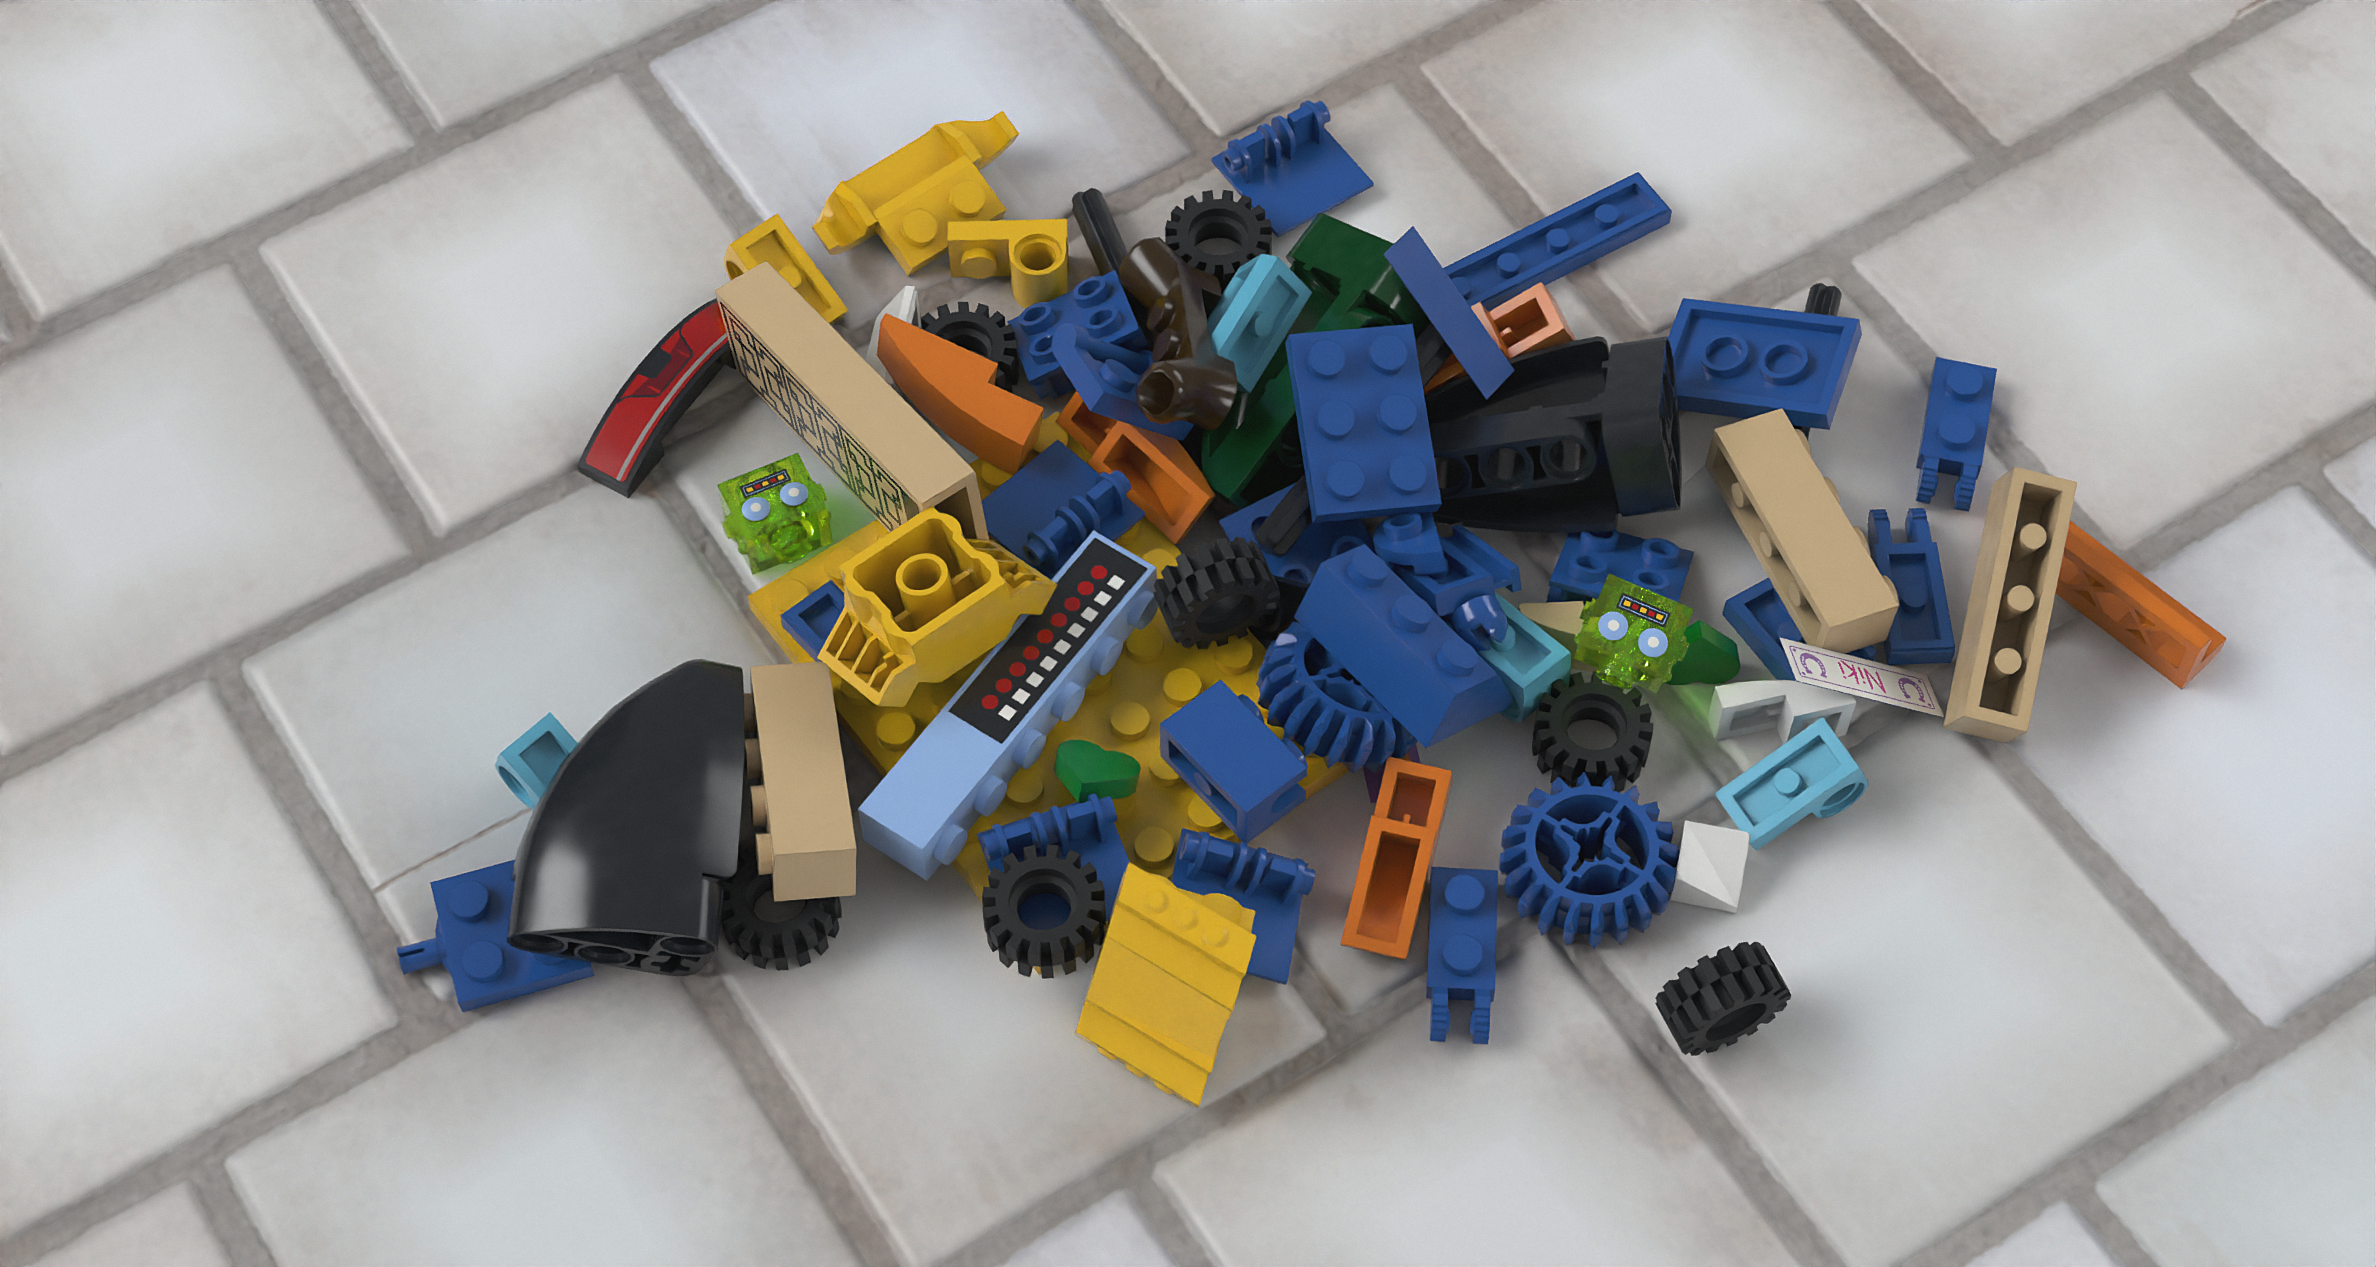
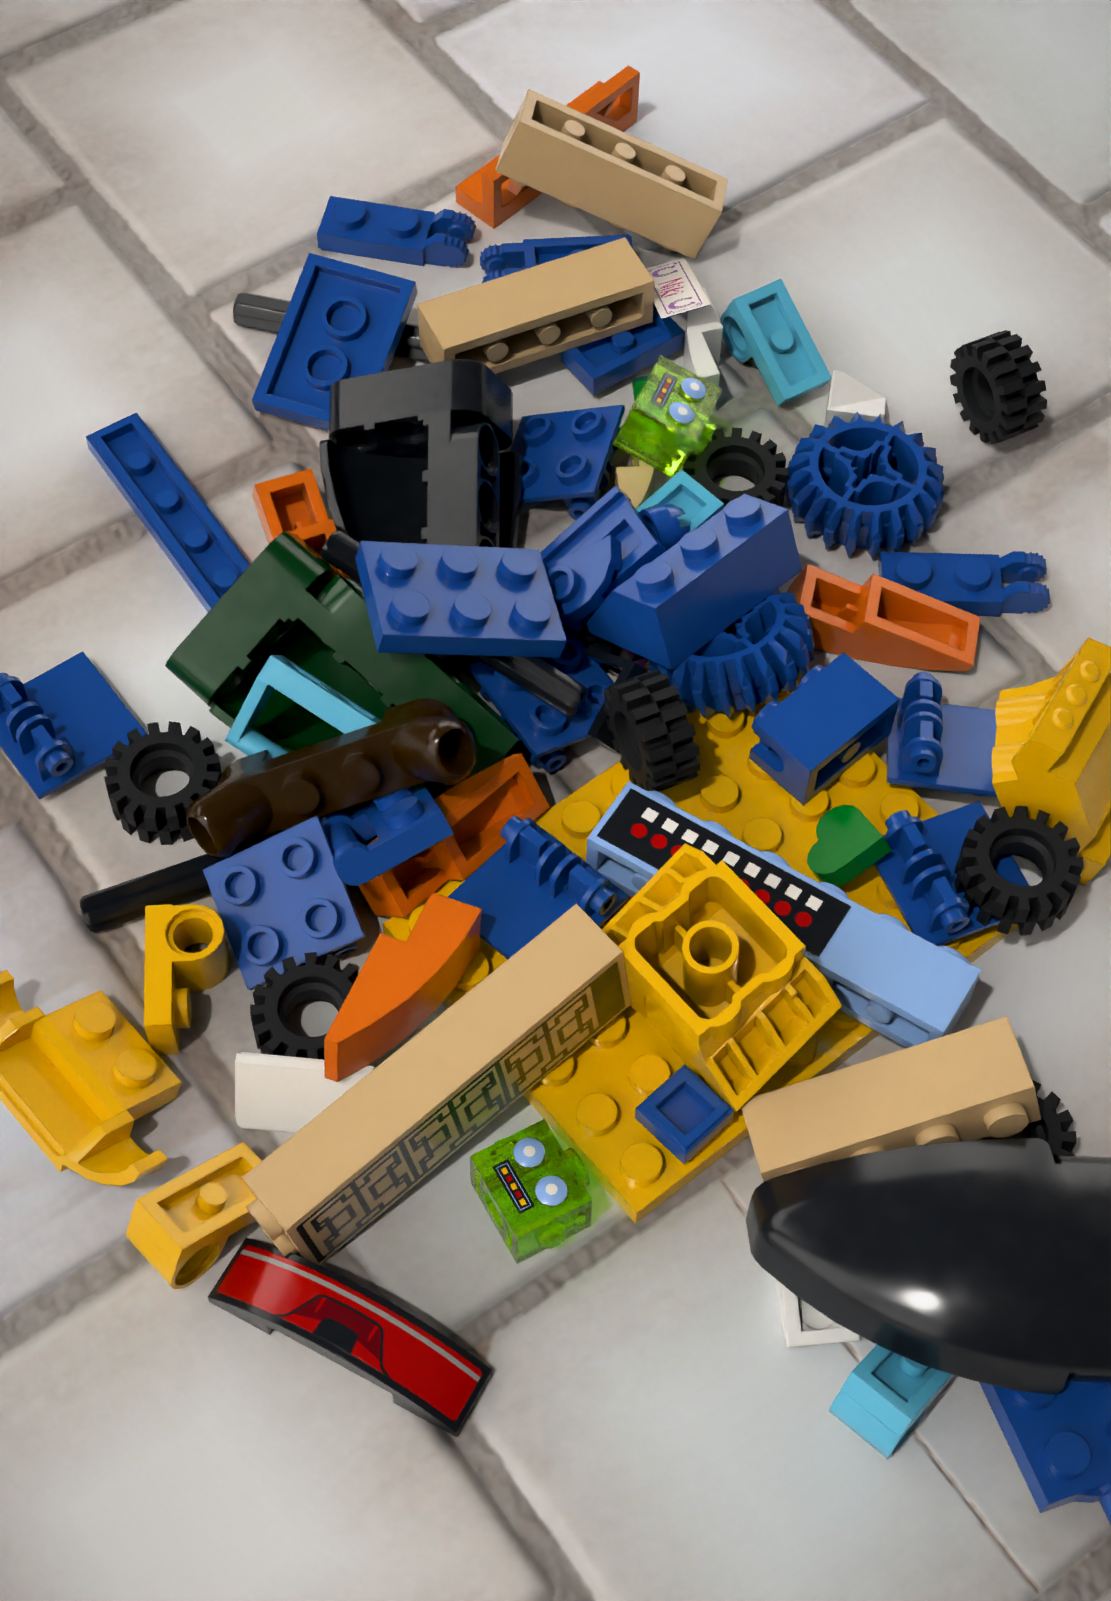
camera: 95 degrees left, 0 degrees up
blue sticker [1383,226,1515,400] -> none

